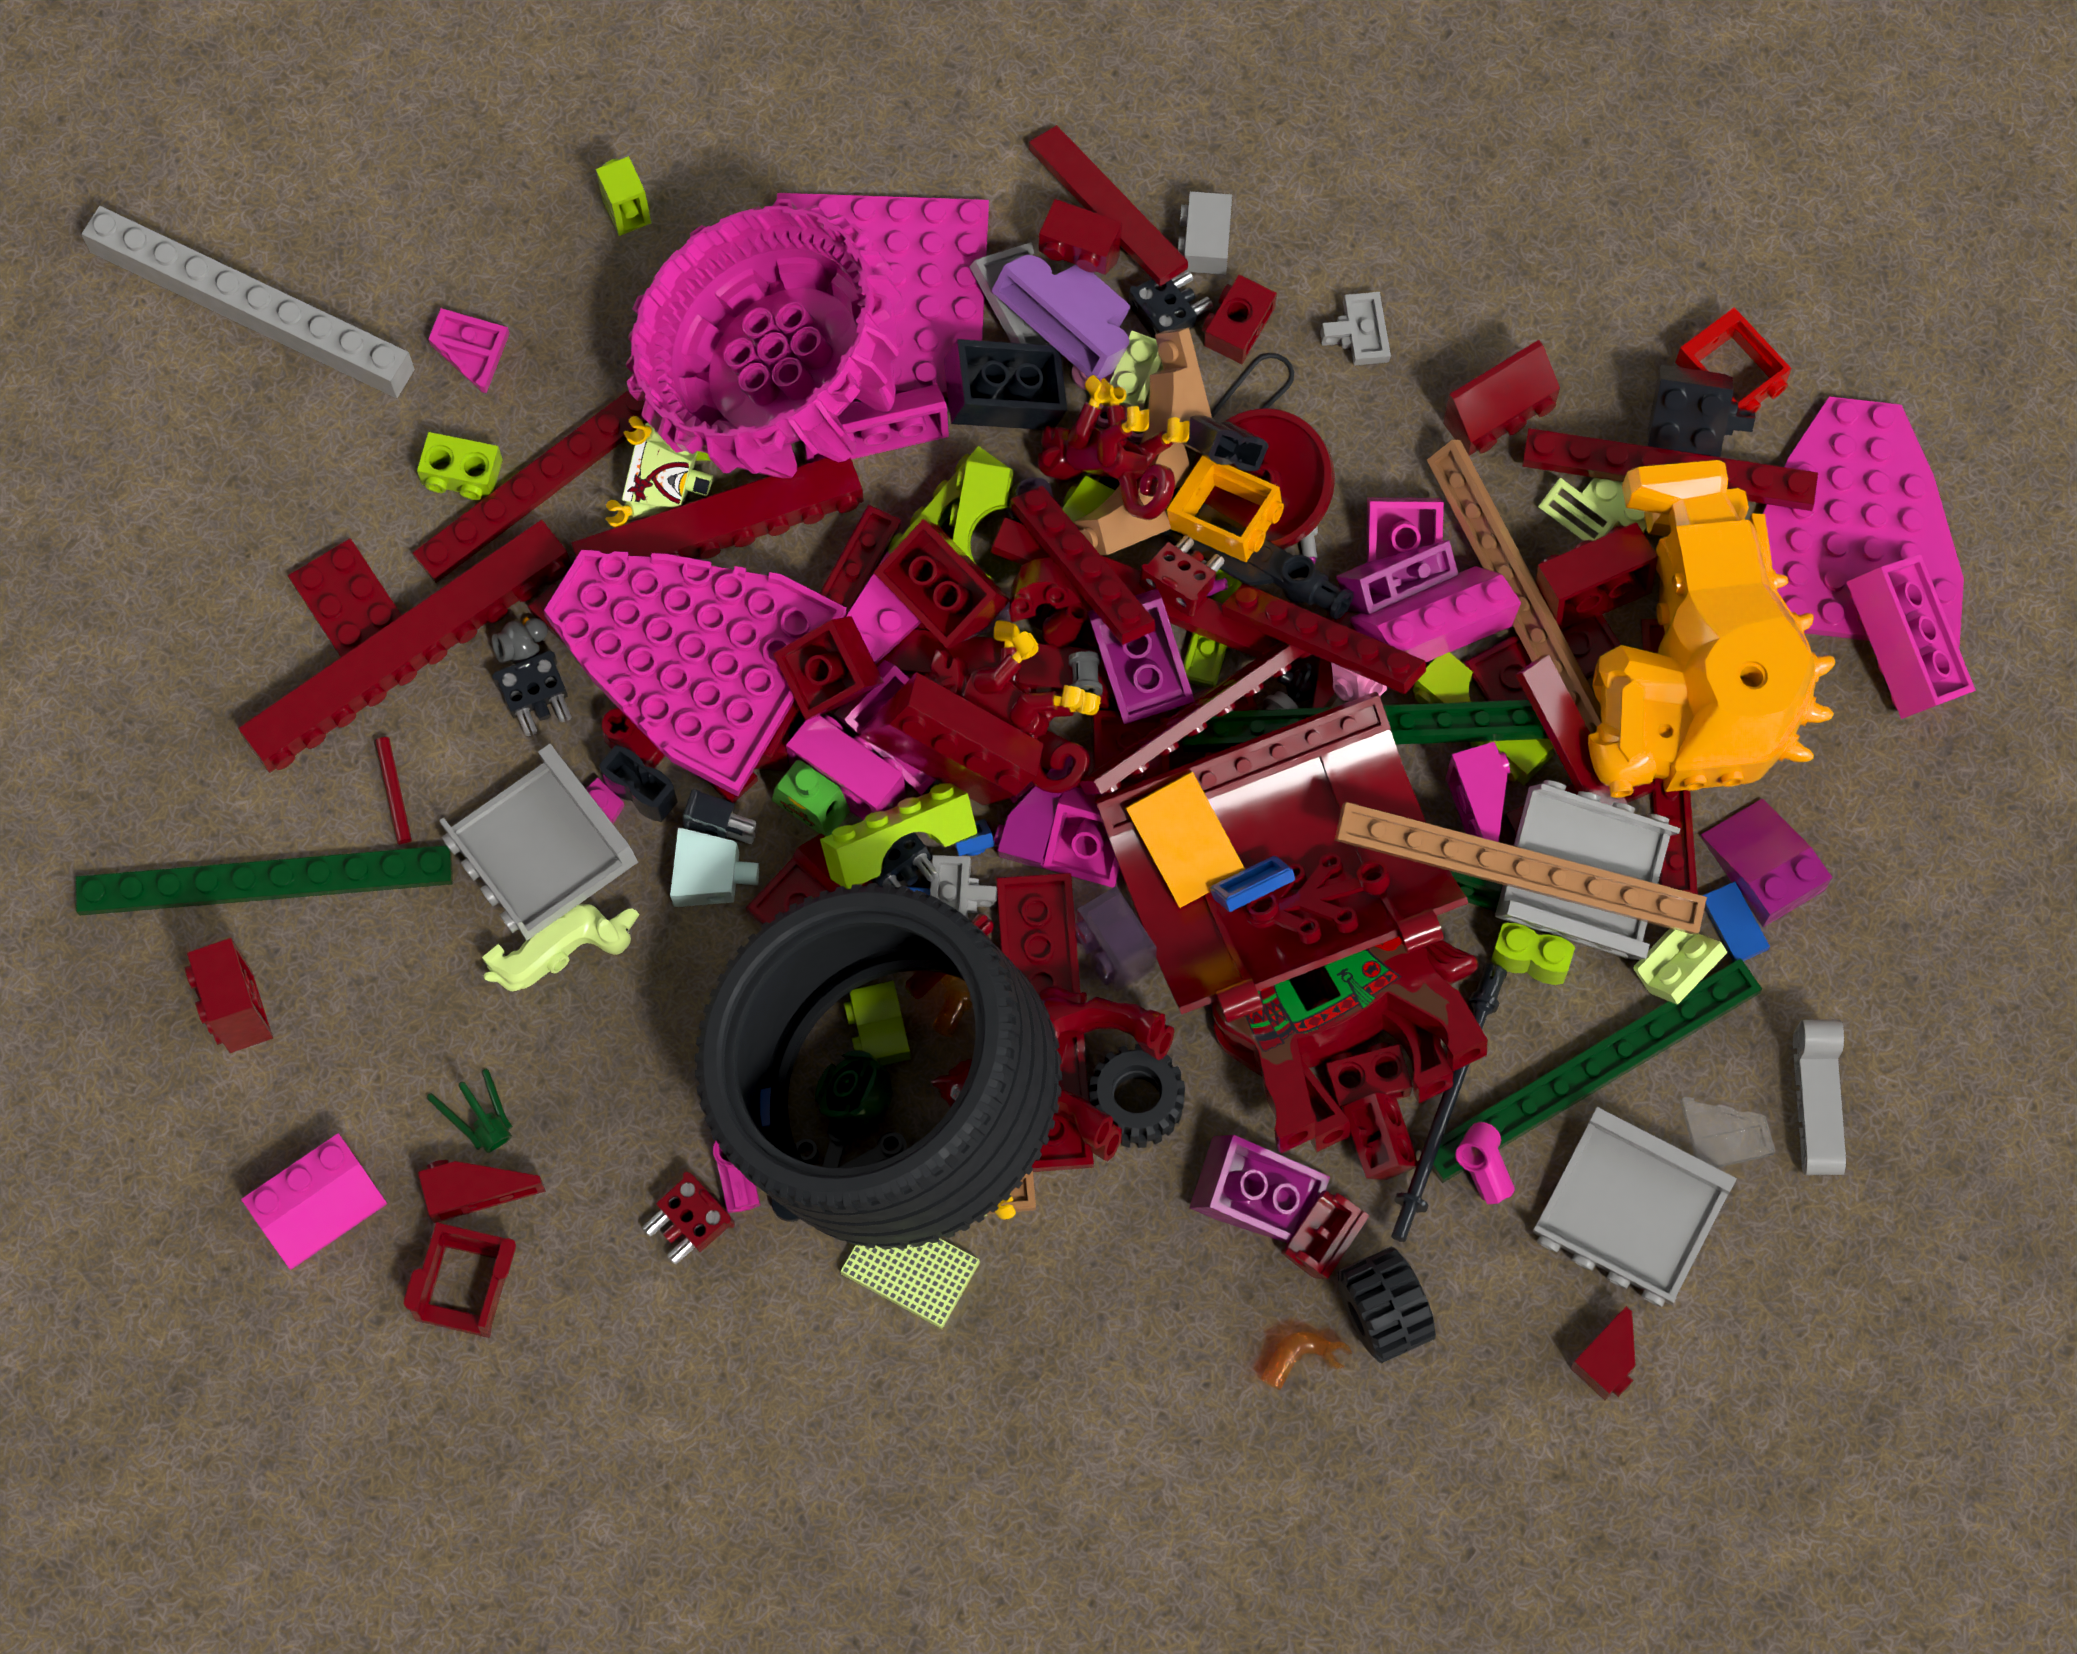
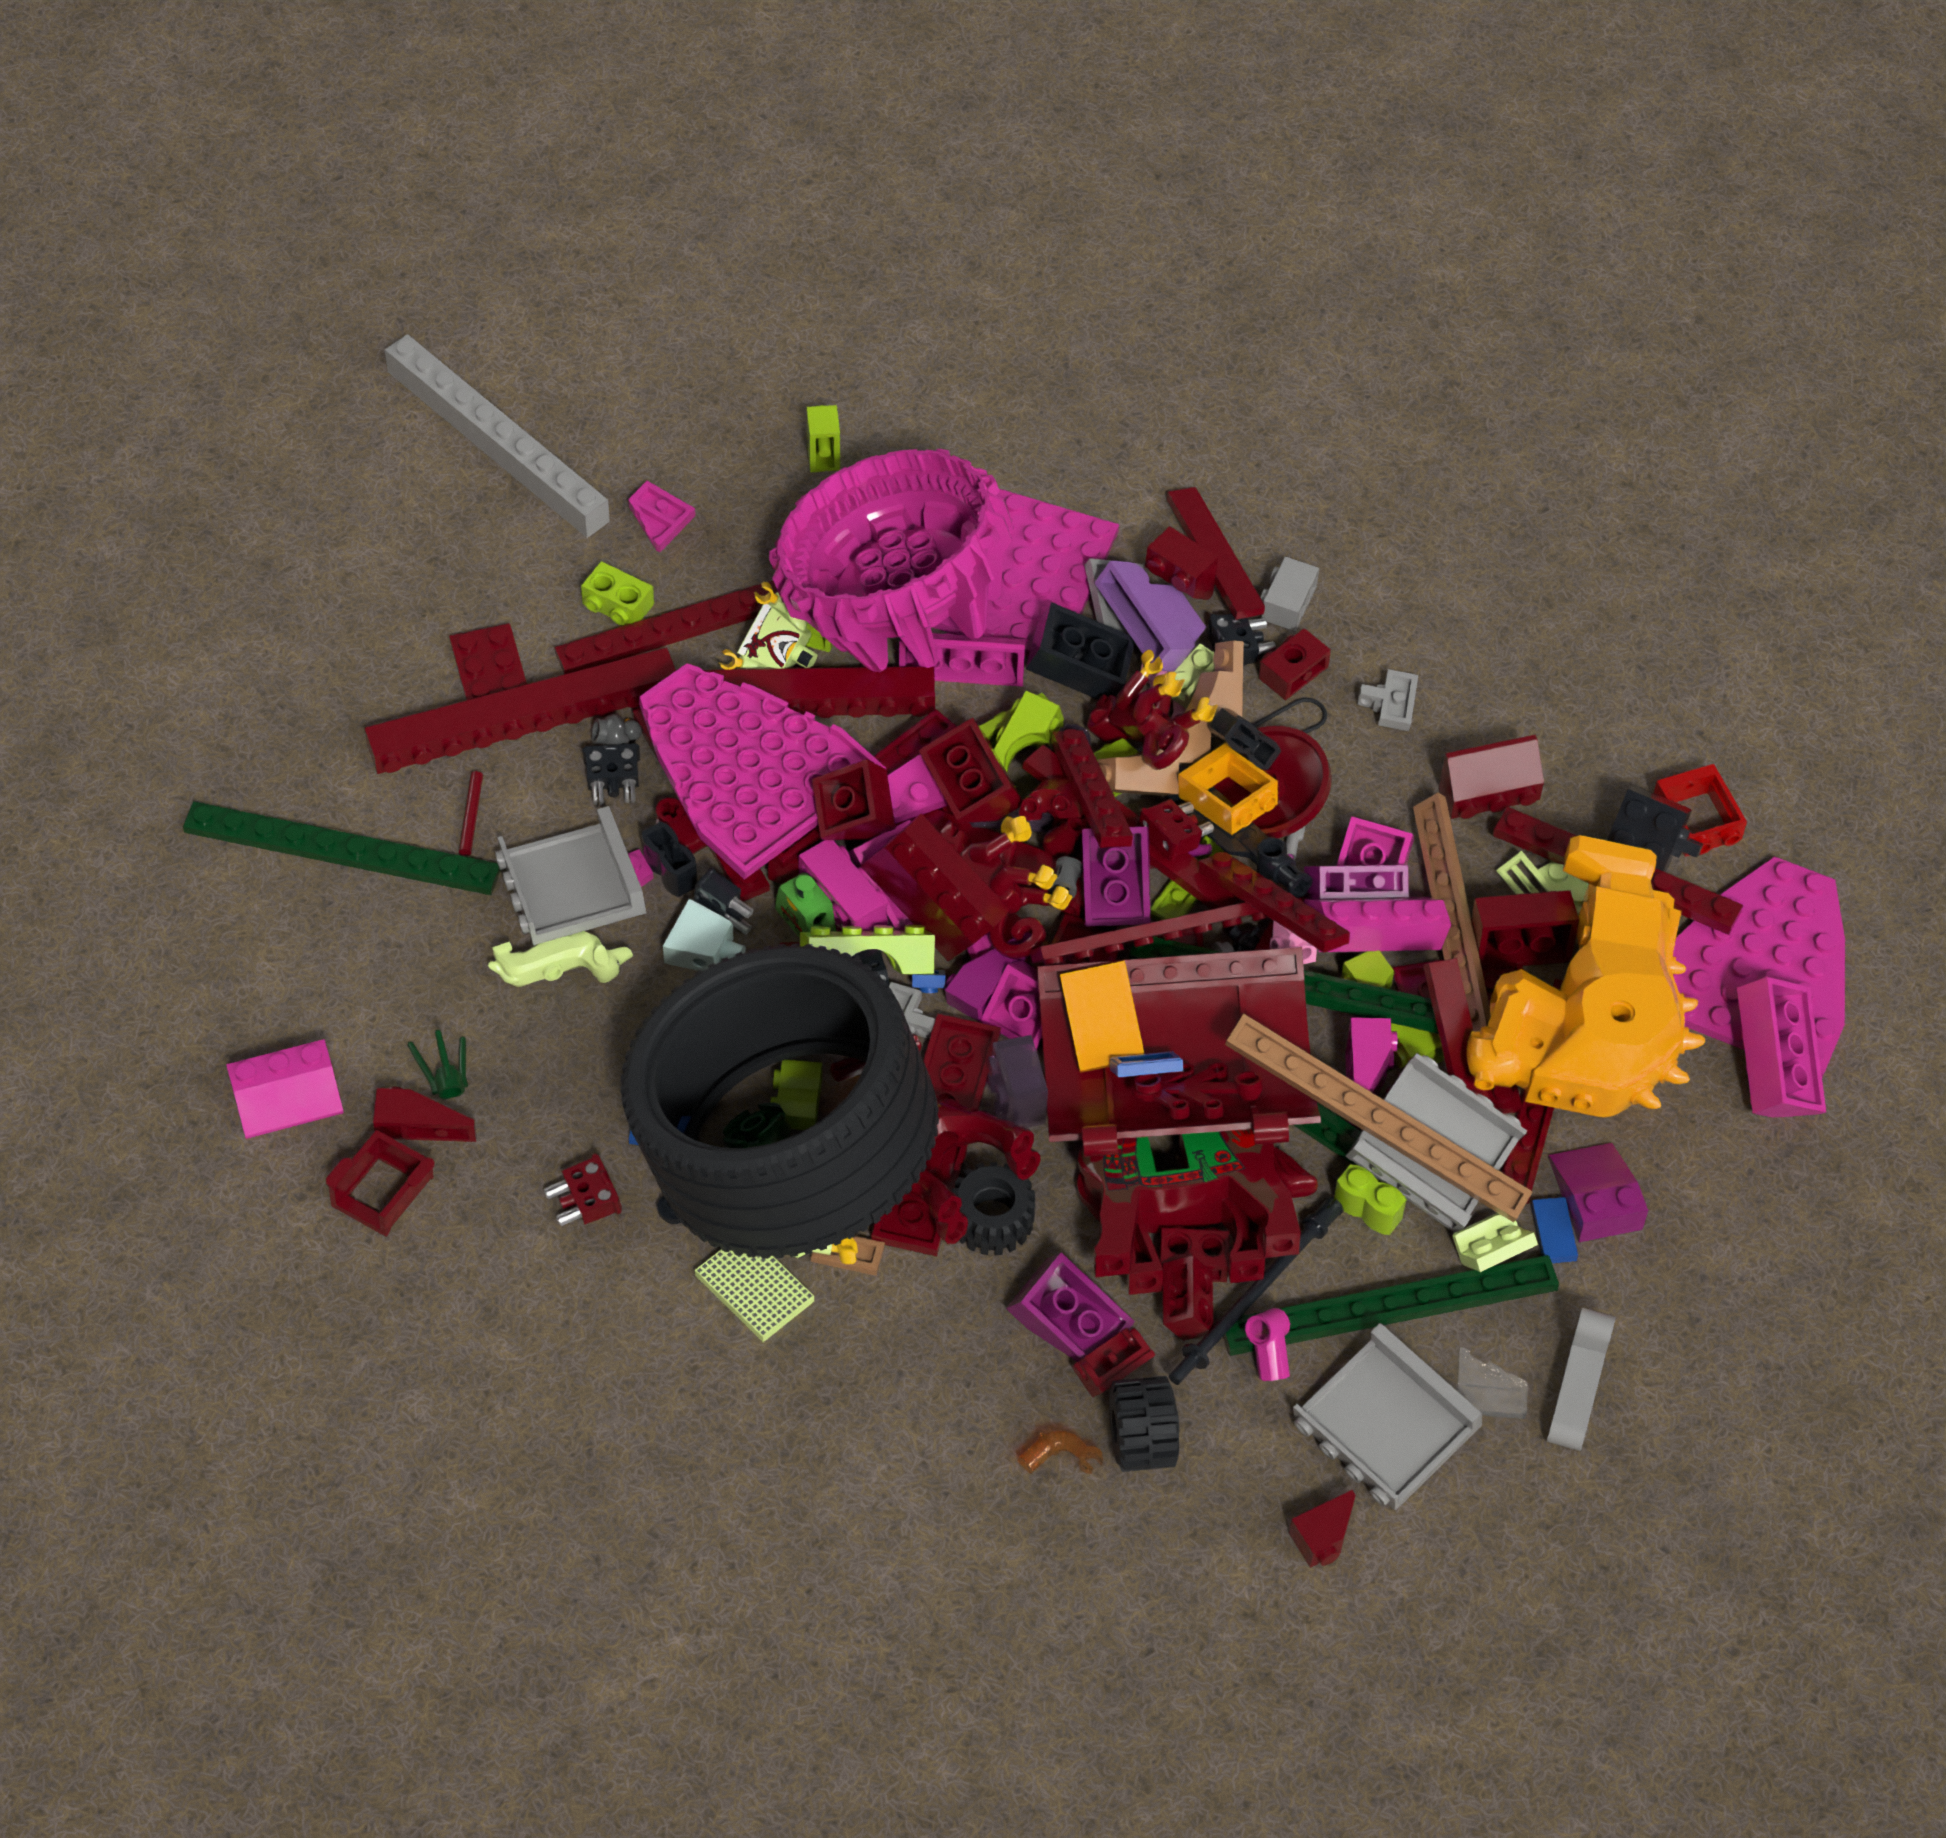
camera: 15 degrees right, 15 degrees down
dark red brick [184,938,273,1053] -> none
dark pink piece [713,1141,761,1213] -> none

